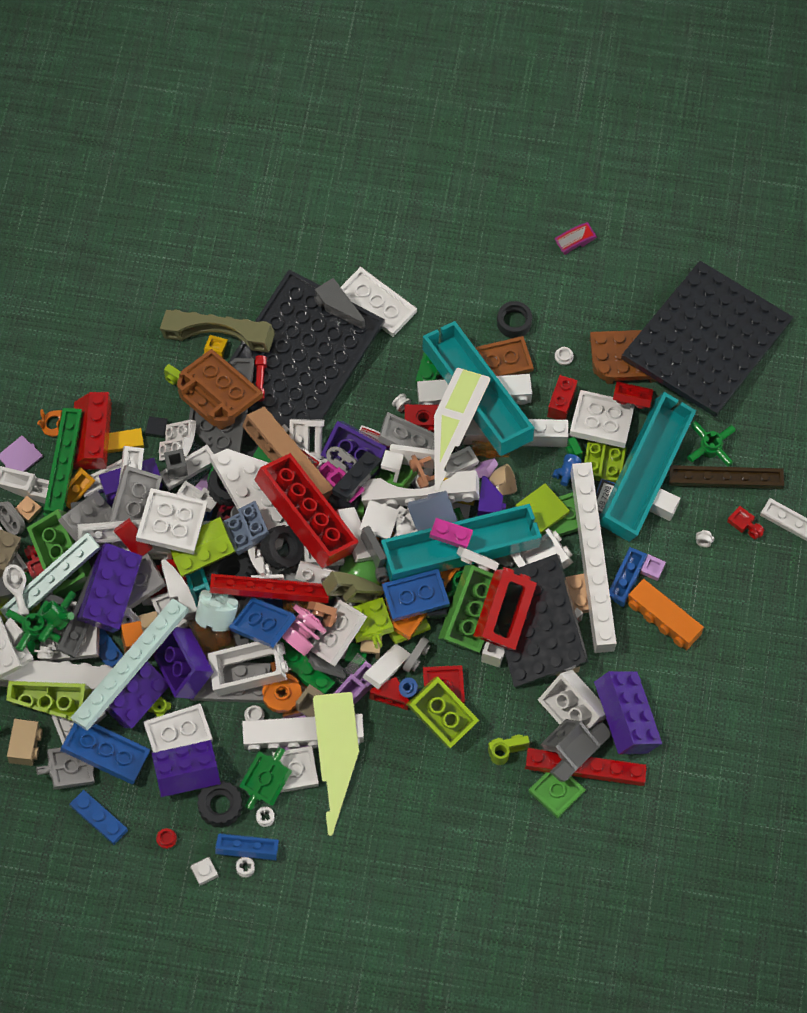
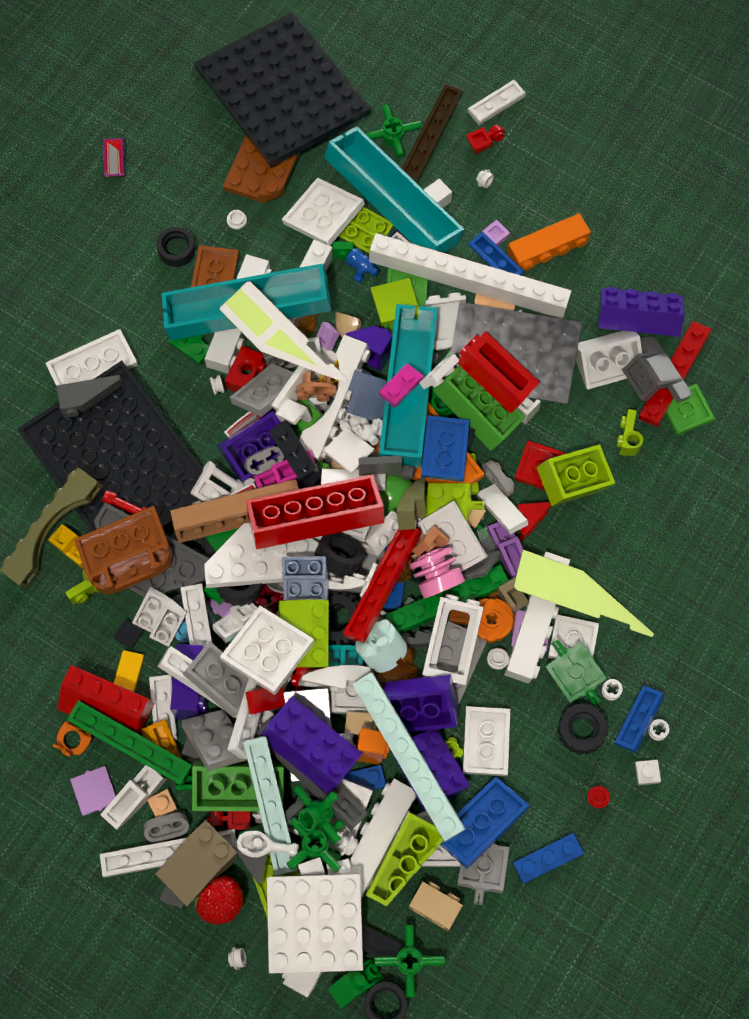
camera: 65 degrees left, 5 degrees up
dark purple brick [152,740,220,797] -> none
dark grey brick [164,449,188,479] -> none
blue plate [229,597,296,648] -> none
blue cone [399,678,421,697] -> none
red brick [547,375,578,420] -> none
red plate [613,382,653,409] -> none

